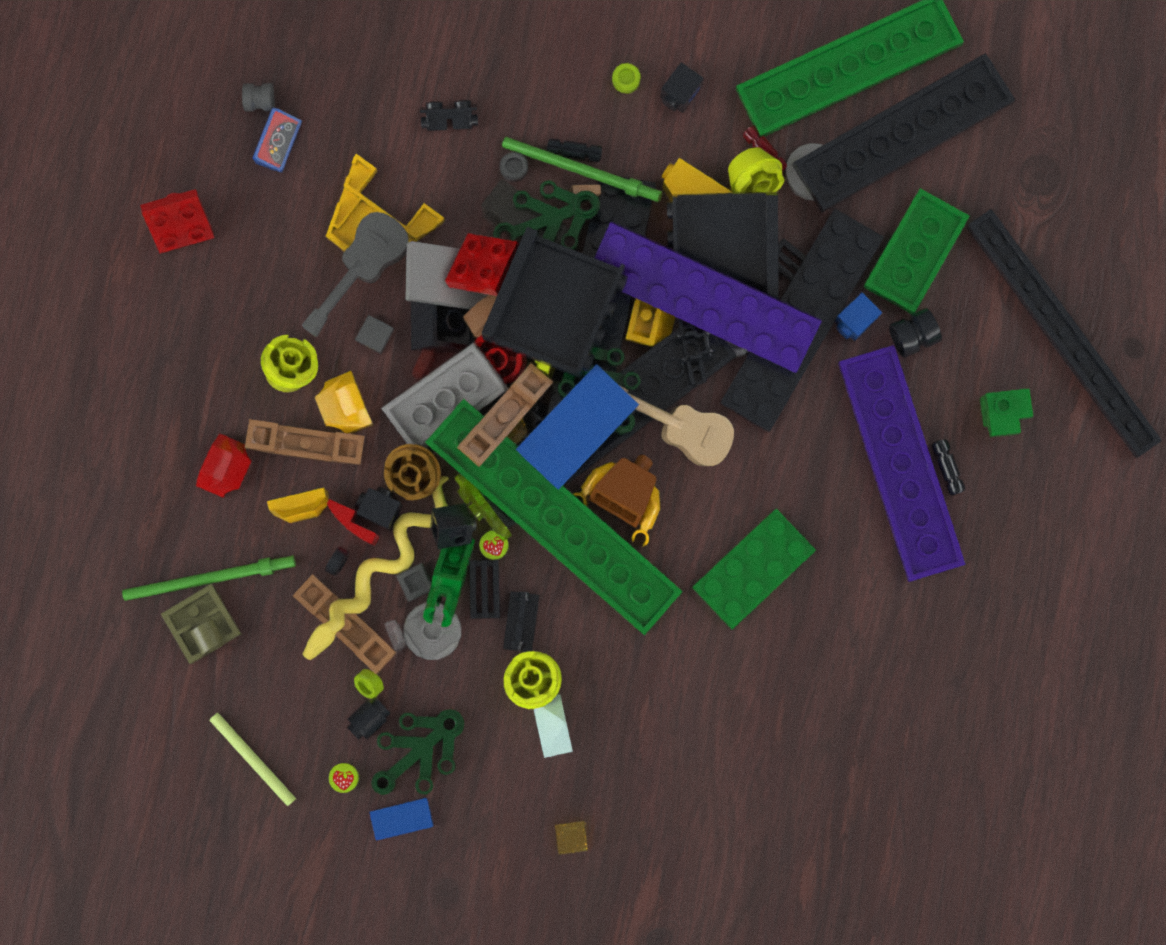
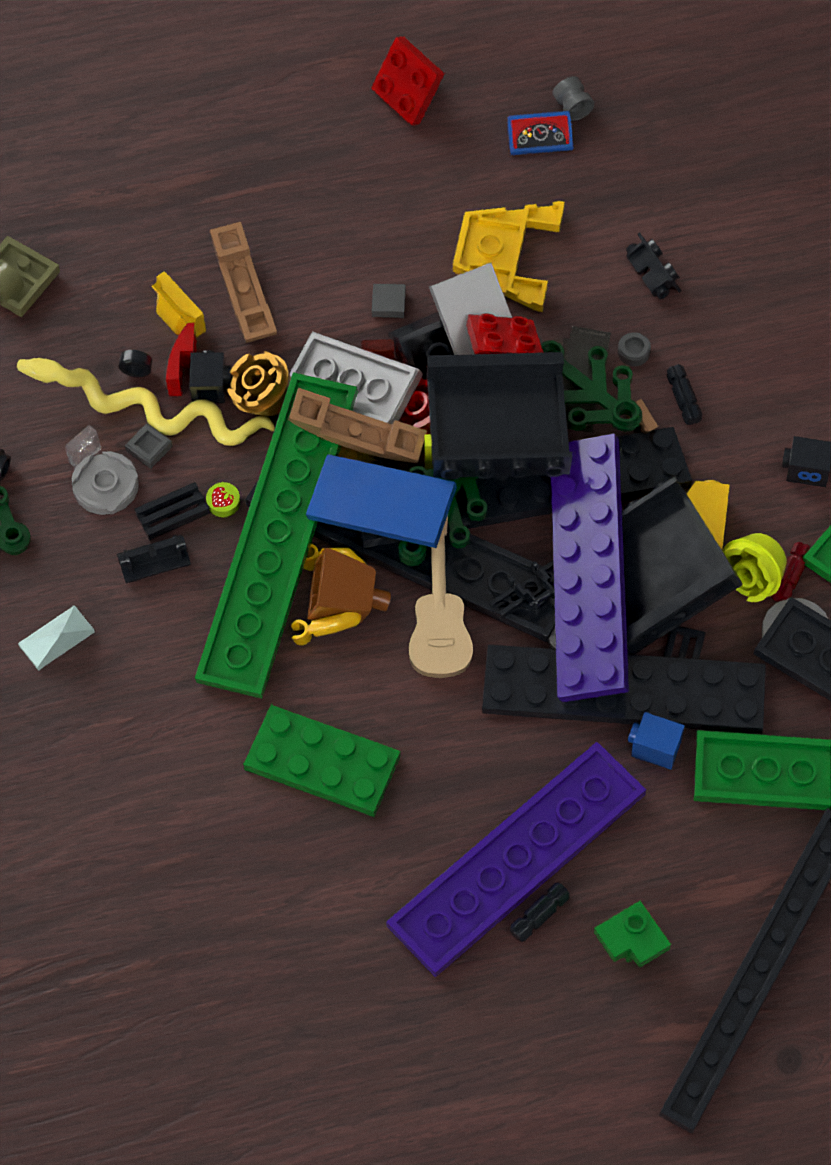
camera: 65 degrees right, 20 degrees down
bright green bar [122,555,296,601] -> none
red slope [196,434,252,498] -> none
neon yellow cone [261,335,318,392] -> none
medium nougat slope [293,574,397,674] -> none
dark grey piece [302,212,409,337] -> none
yellow slope [315,371,373,434] -> none
lime tile [354,669,384,699] -> none
green plate [423,539,475,627] -> none
black brick [430,503,476,549] -> none
clear neon green wing [454,474,512,542] -> none
bright green bar [502,137,662,202] -> none
neon yellow cone [503,651,562,709] -> none
lime tile [612,63,641,94] -> none
yellow slope [625,298,675,346] -> none
black wheel [889,308,942,358] -> none

